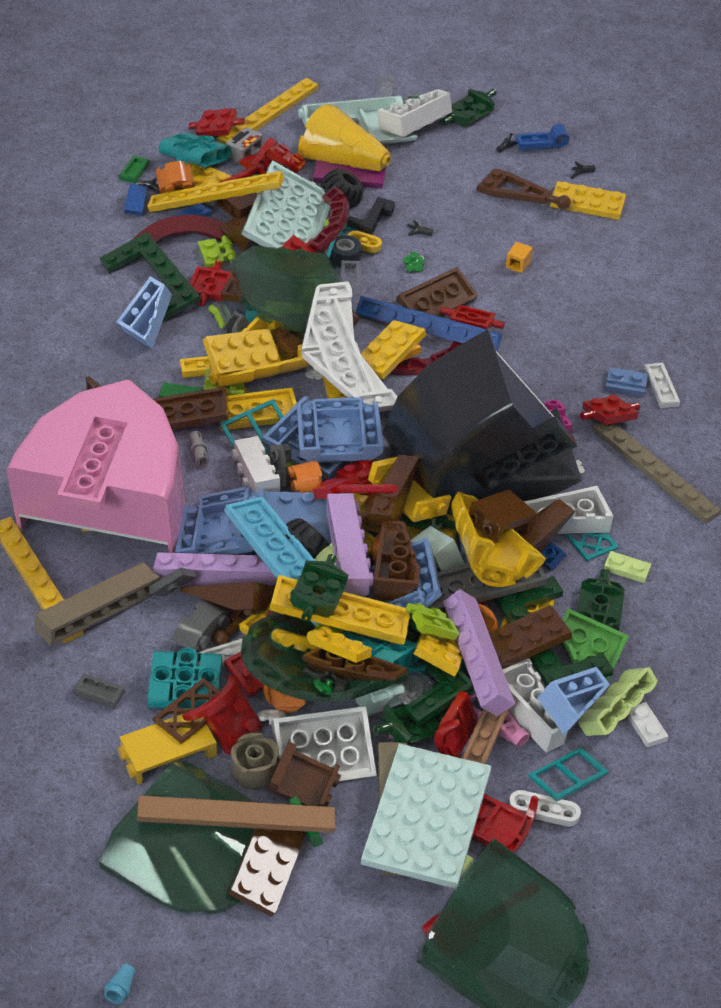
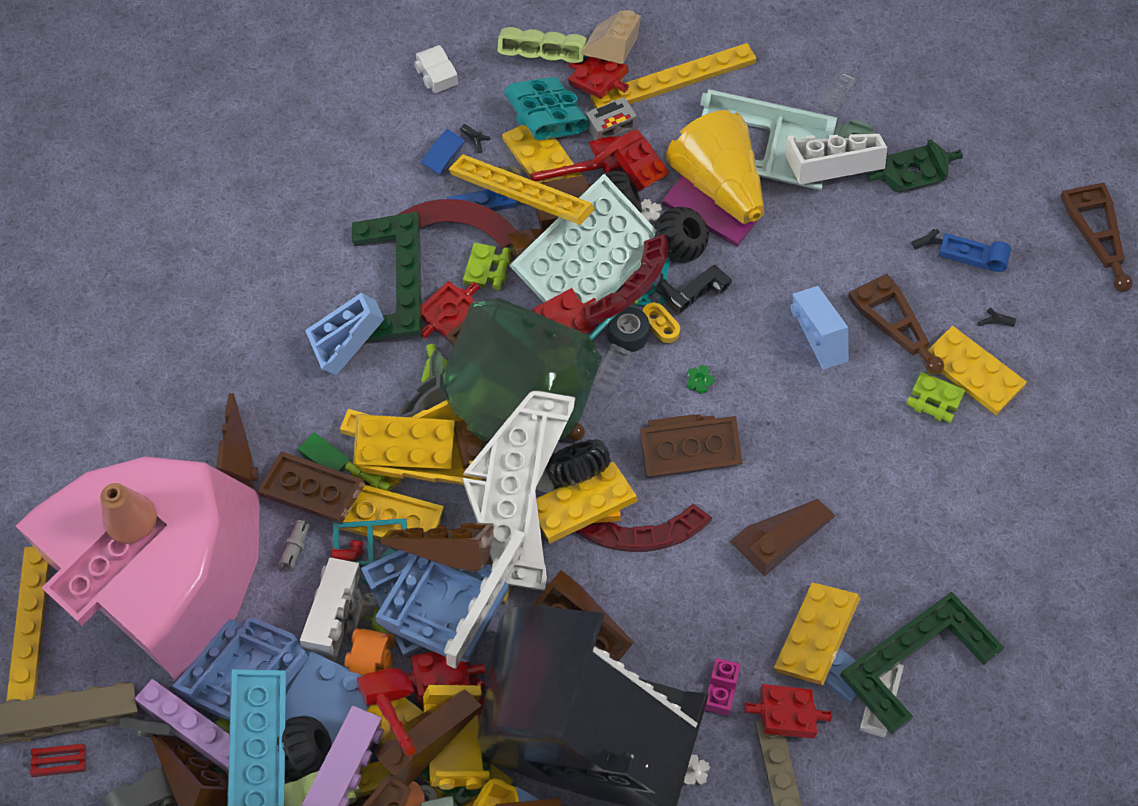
camera: 30 degrees right, 15 degrees up
green tile [119,156,150,183] -> none
orange brick [155,161,195,194] -> none
blue tile [356,296,503,352] -> none
pearl dark grey bar [407,220,434,236] -> none
red plate [440,304,505,330] -> none
light orange brick [506,242,533,273] -> none
none -> red tile [30,744,86,777]
none -> nougat cone [100,483,157,544]
none -> red arm [330,540,364,562]
none -> reddish brown wedge [381,523,494,572]
none -> white brick [414,45,458,94]
none -> white plate [444,530,525,669]
none -> yellowish green brick [497,27,587,63]
none -> black gear [546,439,611,487]
none -> tan slope [581,10,641,64]
none -> reddish brown wedge [730,499,835,576]
none -> yellow plate [774,582,860,685]
none -> light blue wedge [790,286,849,370]
none -> dark green plate [840,592,1004,734]
none -> lime plate [906,372,965,423]
none -> reddish brown plate [1060,182,1133,292]

